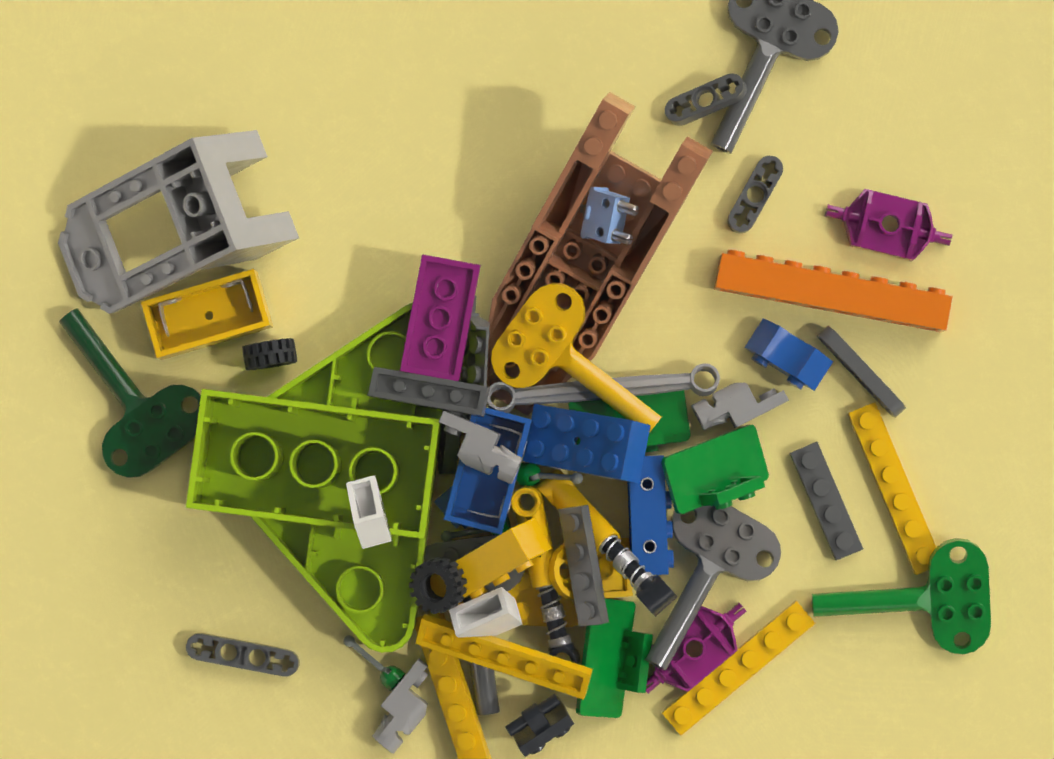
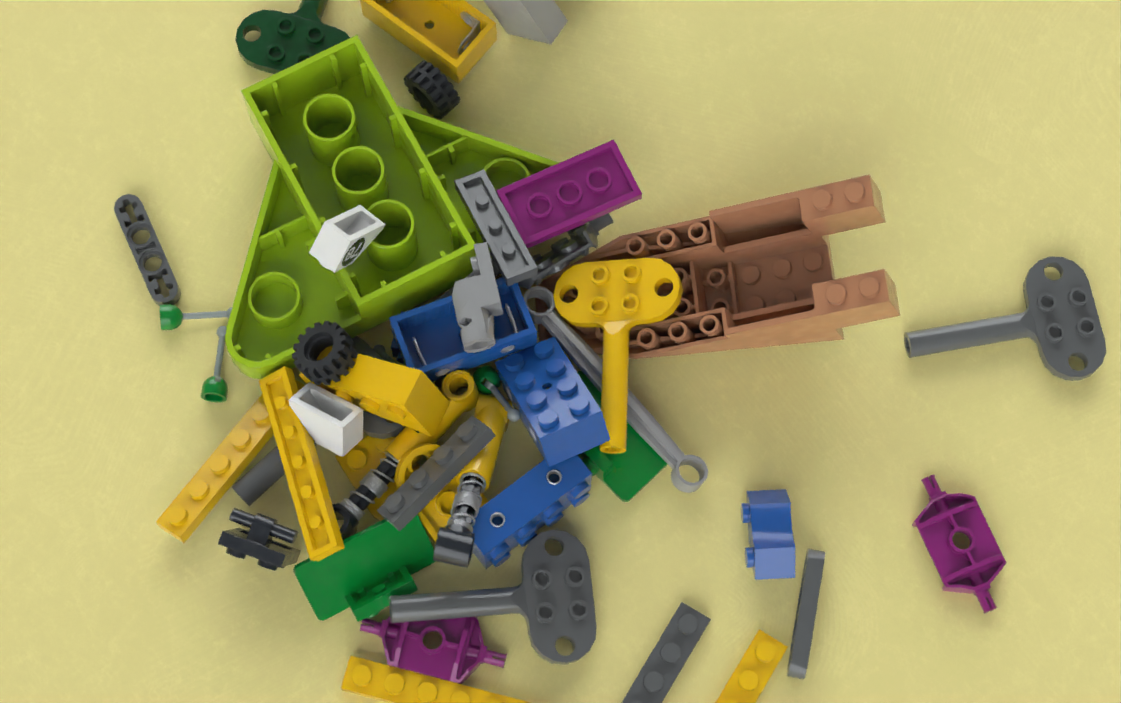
camera: 50 degrees right, 15 degrees down
light grey plate [372,658,428,754] -> none
light blue piece [580,187,639,245] -> none
green bracket [661,425,769,514] -> none
dark grey beam [665,73,747,126] -> none
light grey plate [691,383,789,430] -> none
orange brick [714,250,953,333] -> none
dark grey beam [728,156,783,233] -> none
none -> green hinge [160,304,232,331]

